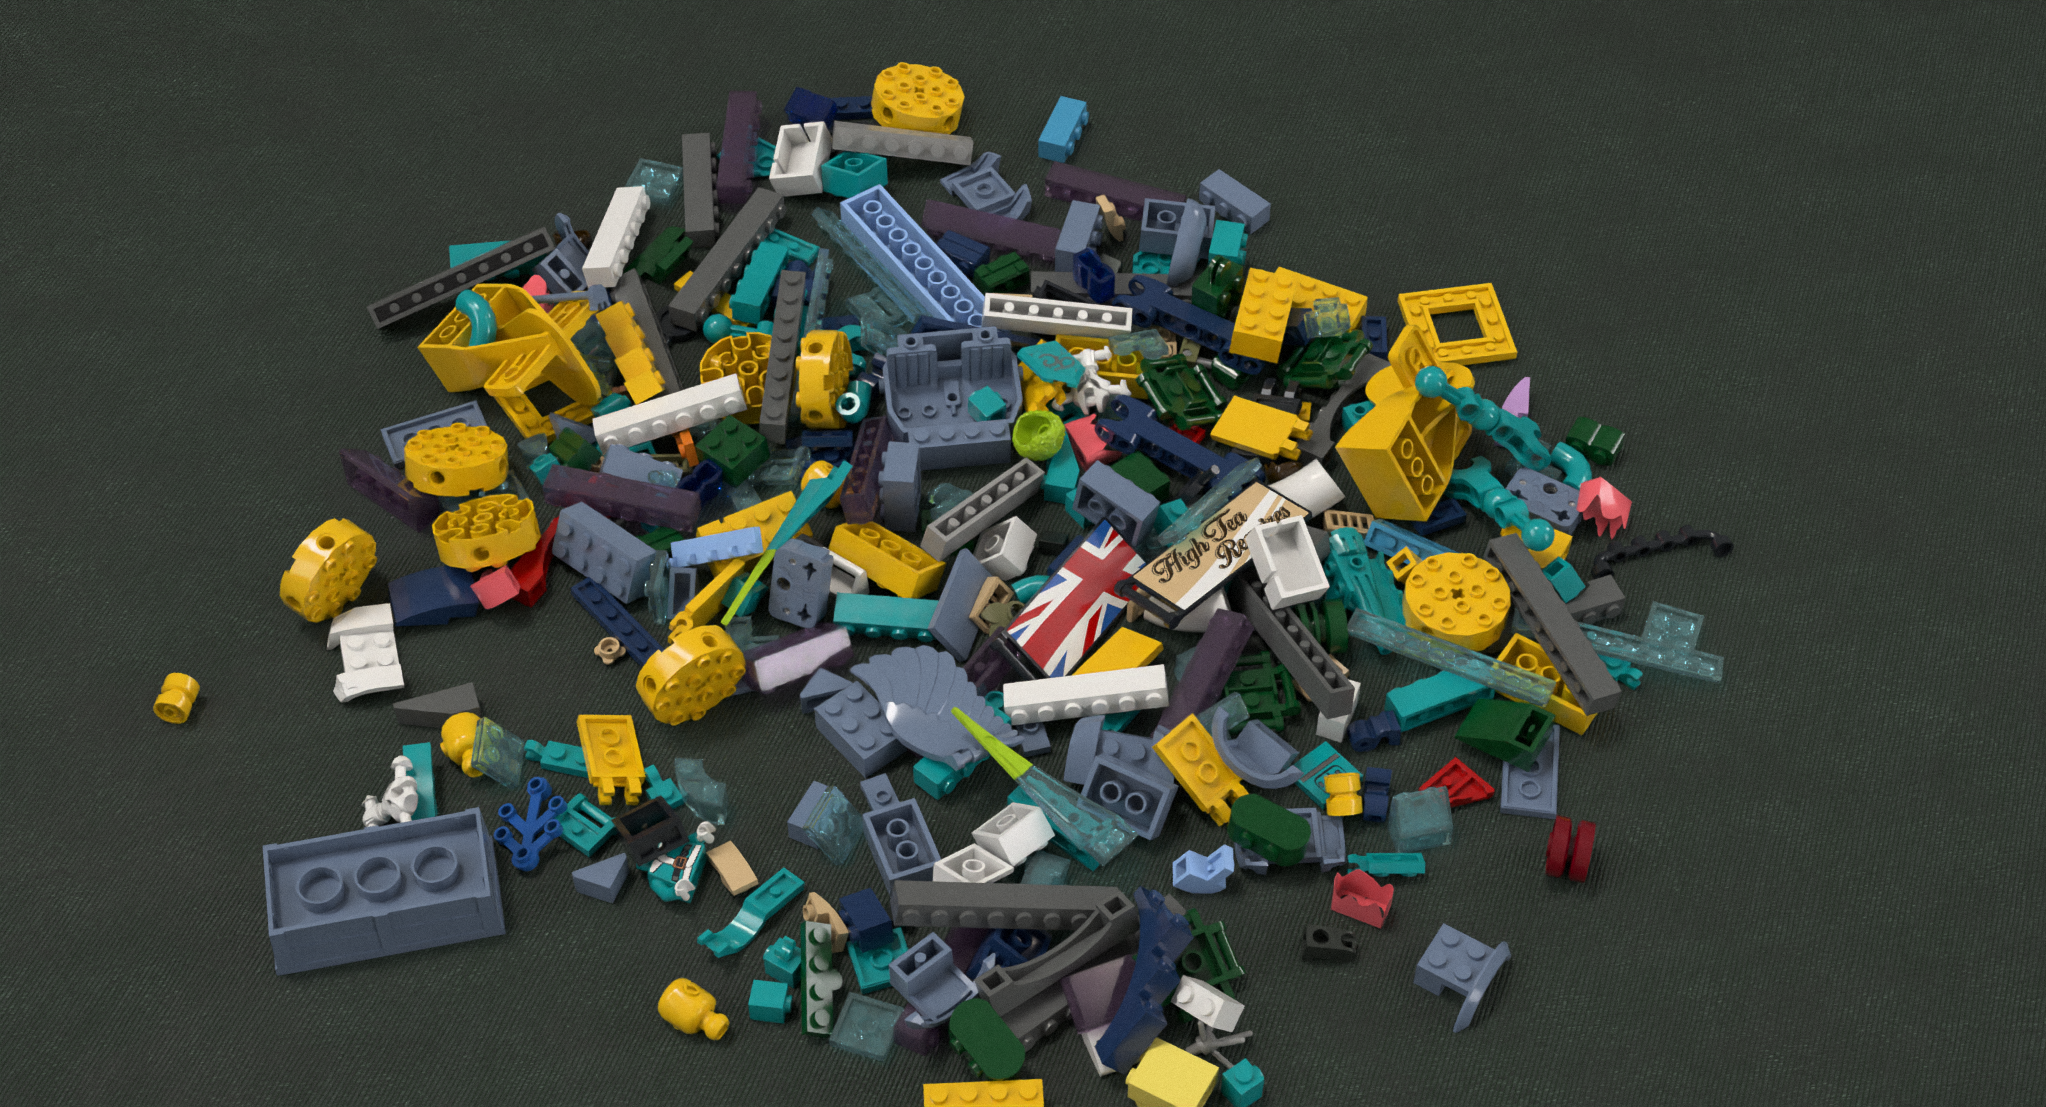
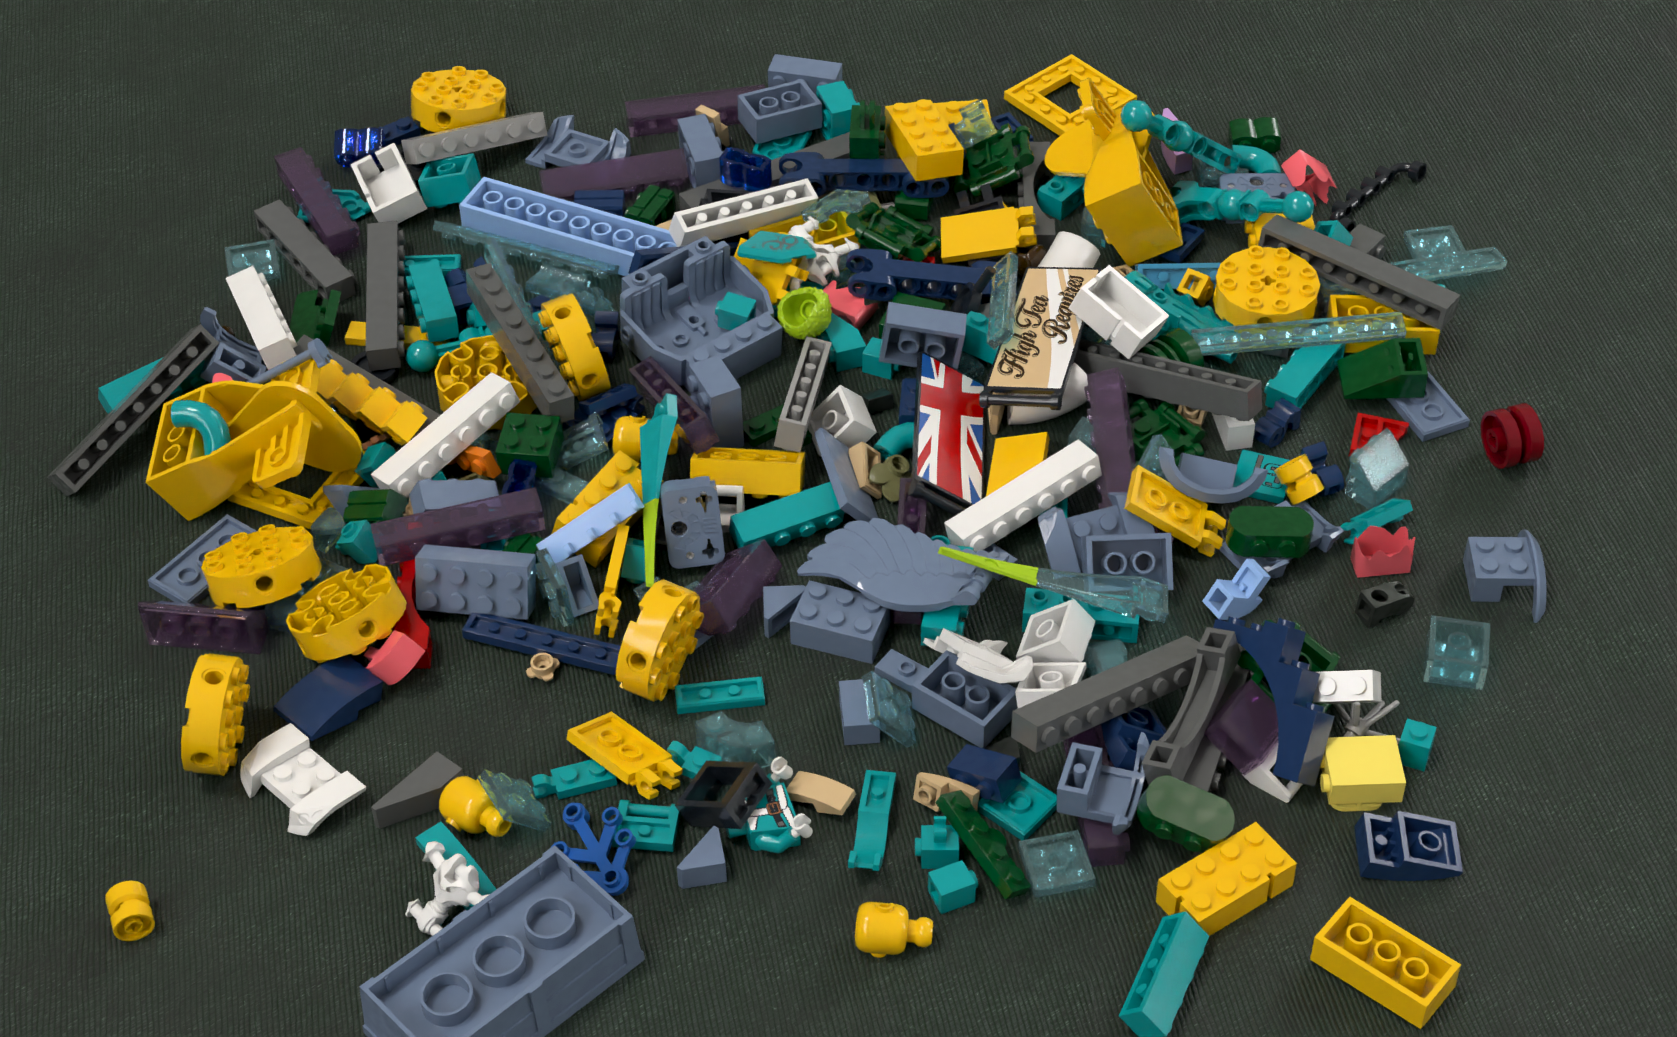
camera: 30 degrees left, 5 degrees down
clear light blue arm [647,469,681,488] -> none
teal cylinder [836,381,872,424] -> none
clear light blue plate [927,483,974,520] -> none
dark azure brick [1038,96,1089,163] -> none
sand blue brick [1167,198,1207,287] -> none
none -> teal tile [675,676,765,714]
none -> white piece [923,628,1033,683]
none -> clear light blue brick [1423,615,1490,690]

